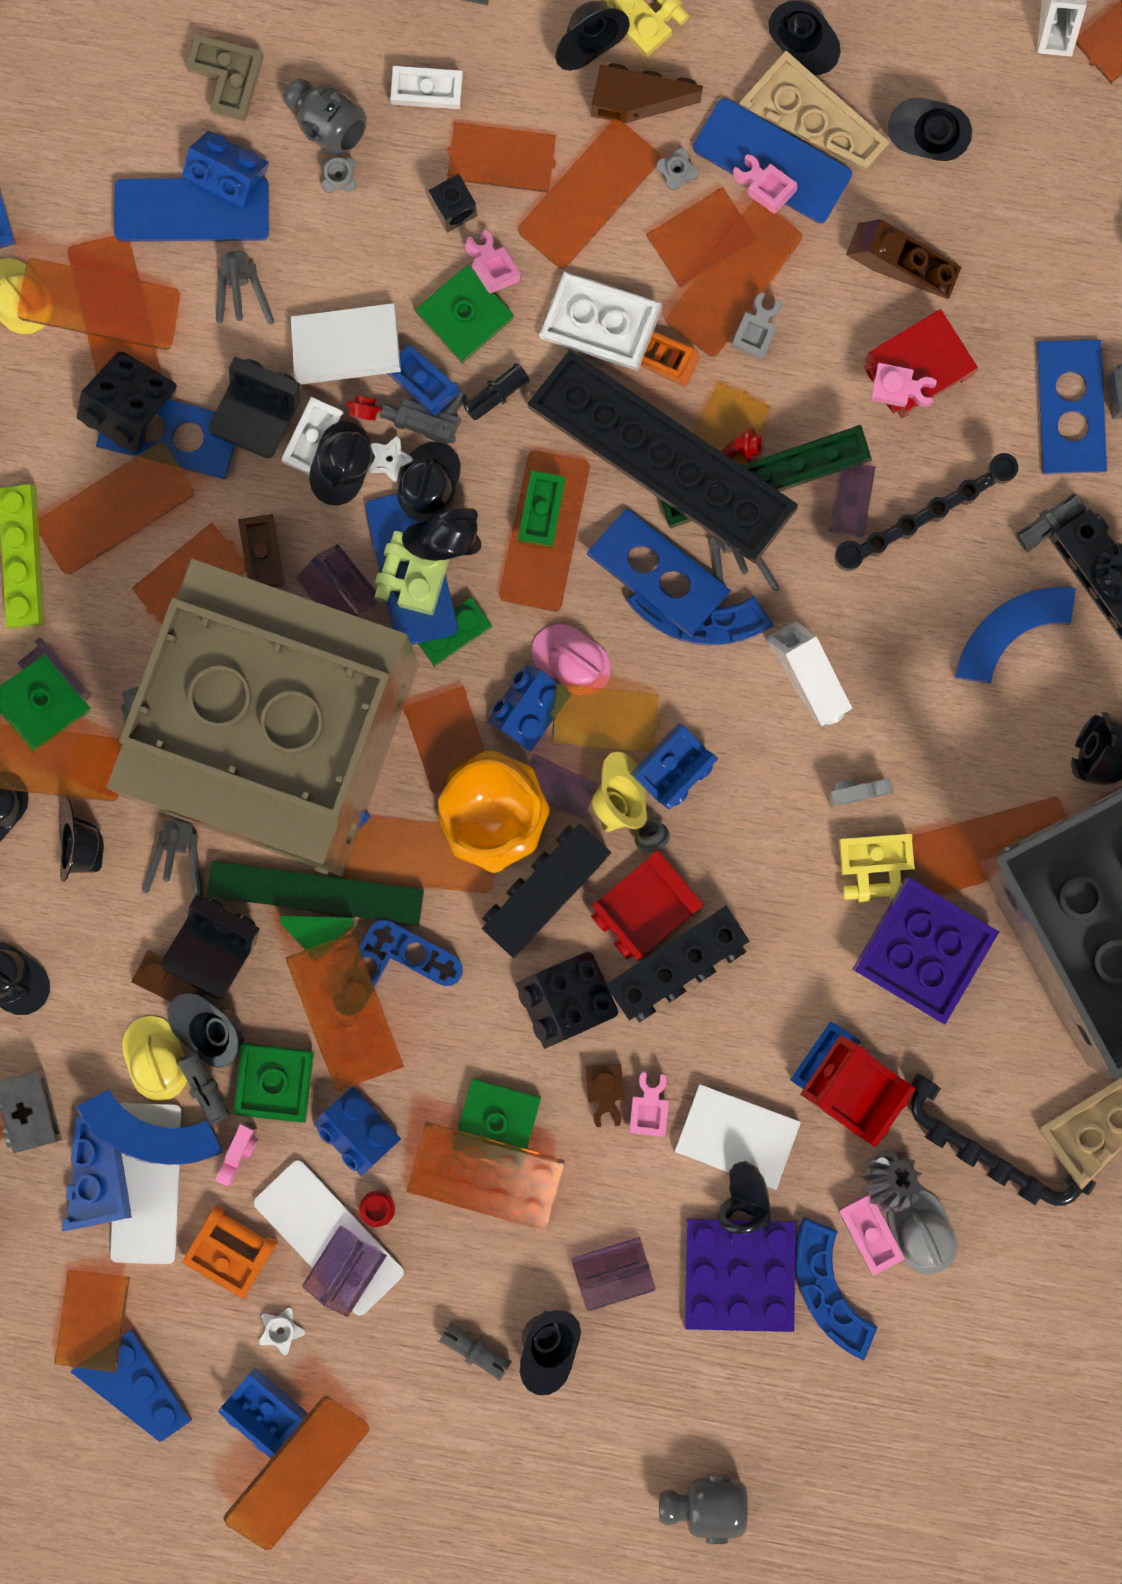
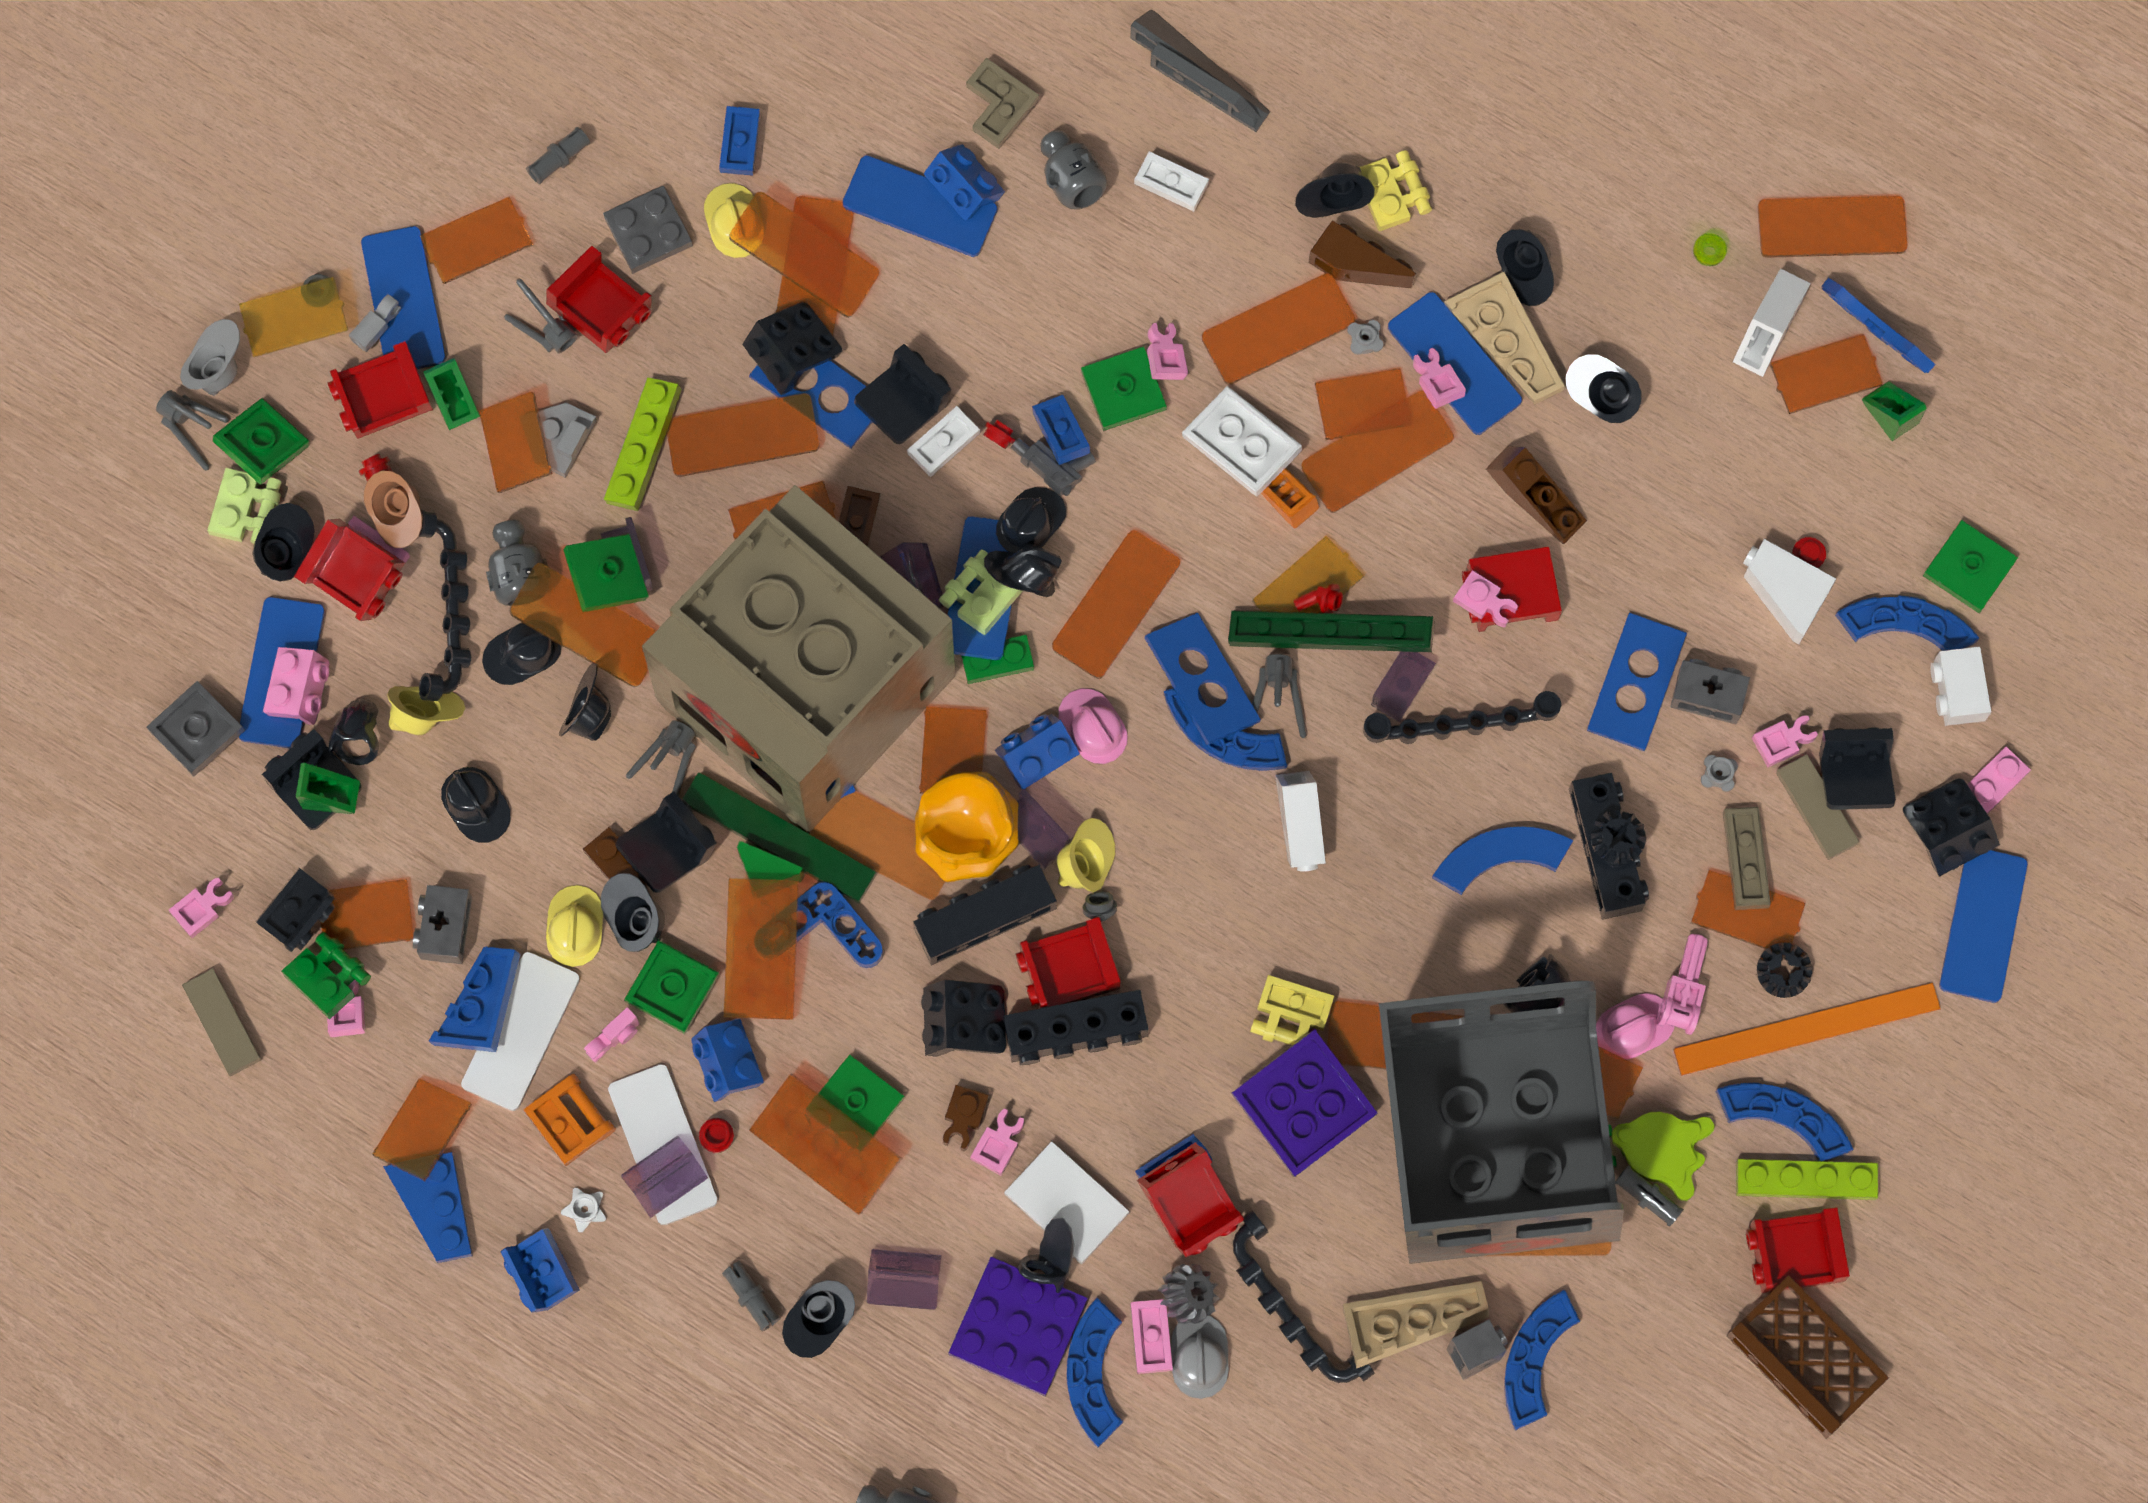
camera: 20 degrees right, 10 degrees down
blue tile [75,1089,223,1165] -> none
dark grey pin [176,1051,230,1125] -> none
dark grey plant [216,251,274,324] -> none
clear orange piece [223,1396,369,1550] -> none
white tile [291,303,401,385] -> none
black piece [309,421,372,506] -> none
light grey plate [321,157,356,193] -> none
white plate [369,437,414,482] -> none
black brick [428,174,477,233] -> none
clear orange piece [447,122,556,193] -> none
black axle [464,363,530,420] -> none
green plate [518,470,566,548] -> none
black plate [527,349,798,564] -> none
clear yellow piece [550,684,660,753] -> none
blue bracket [630,723,718,809] -> none
light grey plate [730,292,782,360] -> none
light grey plate [828,778,893,807] -> none
dark grey pin [1015,493,1086,552] -> none

